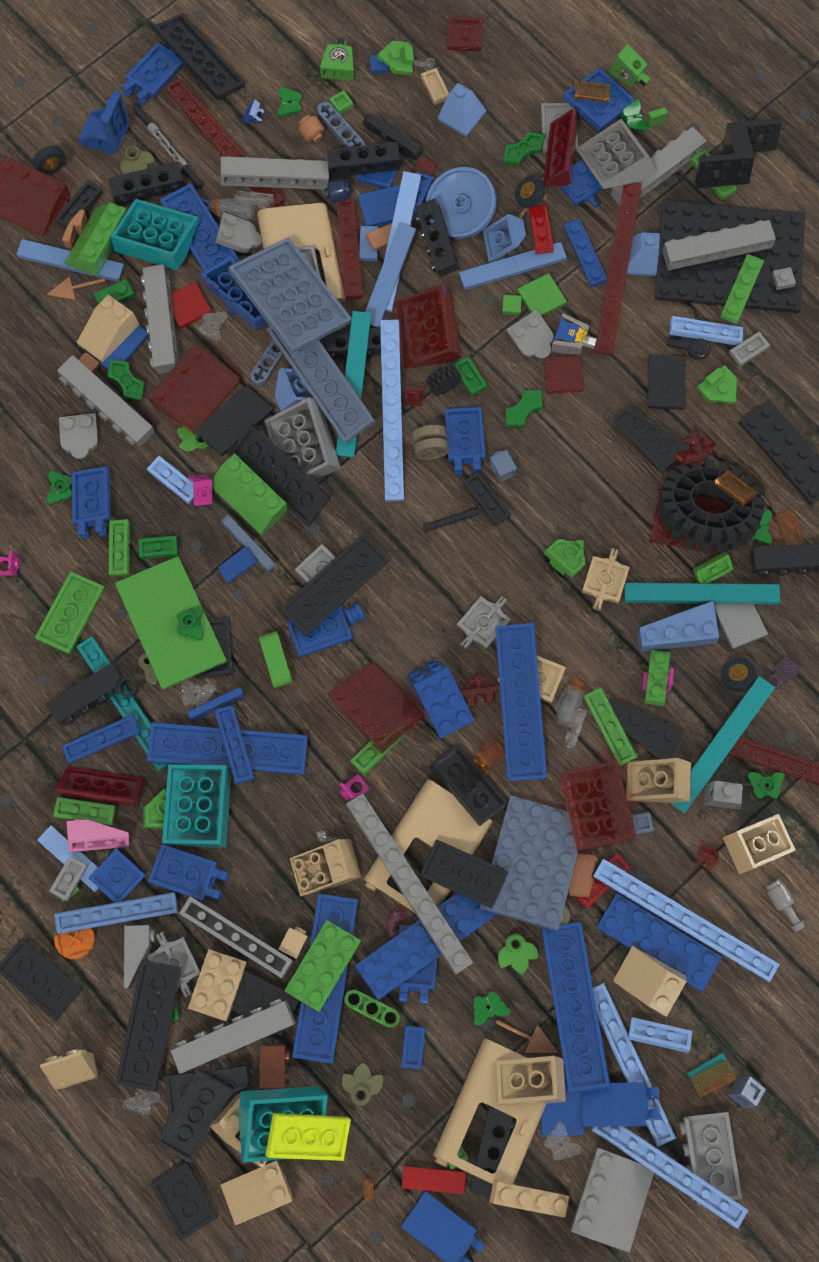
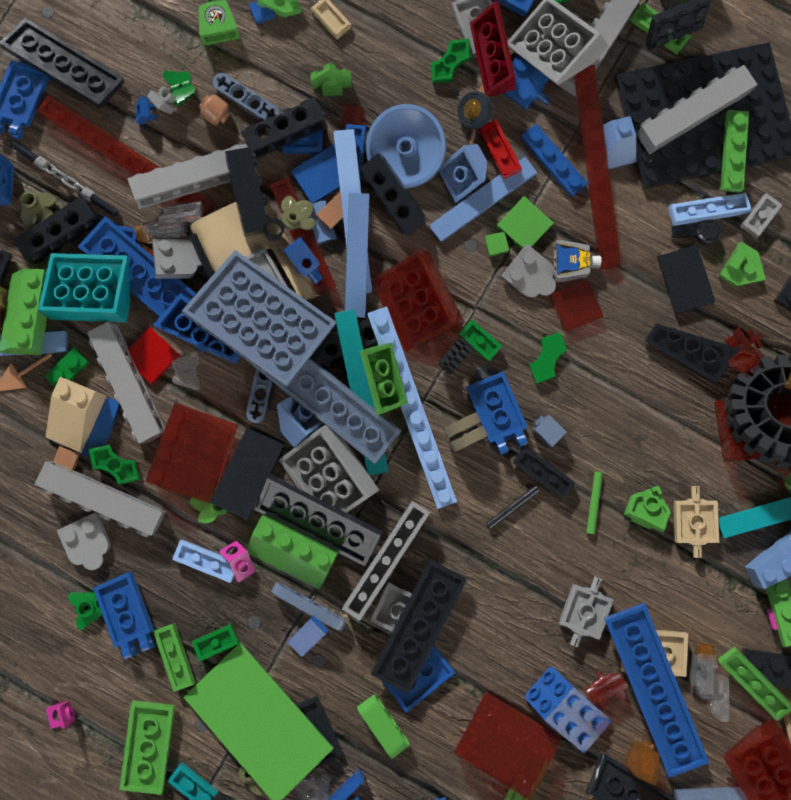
camera: 20 degrees left, 10 degrees up
green animal [177,605,204,640] -> none
dark blue head [325,178,352,204] -> none
bright green plate [329,90,354,115] -> none
blue wheel [343,603,365,626] -> none
black beam [363,114,422,161] -> none
clear red tile [404,385,423,406] -> none
medium blue slope [438,83,486,137] -> none
light grey plate [772,267,796,290] -> none
none -> light grey tile [147,86,176,114]
none -> black bar [189,233,214,280]
none -> black hinge [225,147,284,241]
none -> olive plate [281,196,317,230]
none -> blue torso [282,237,324,285]
none -> bright green plate [311,63,352,96]
none -> light grey brick [342,501,430,621]
none -> bright green slope [360,342,408,415]
none -> bright green bar [586,471,603,534]

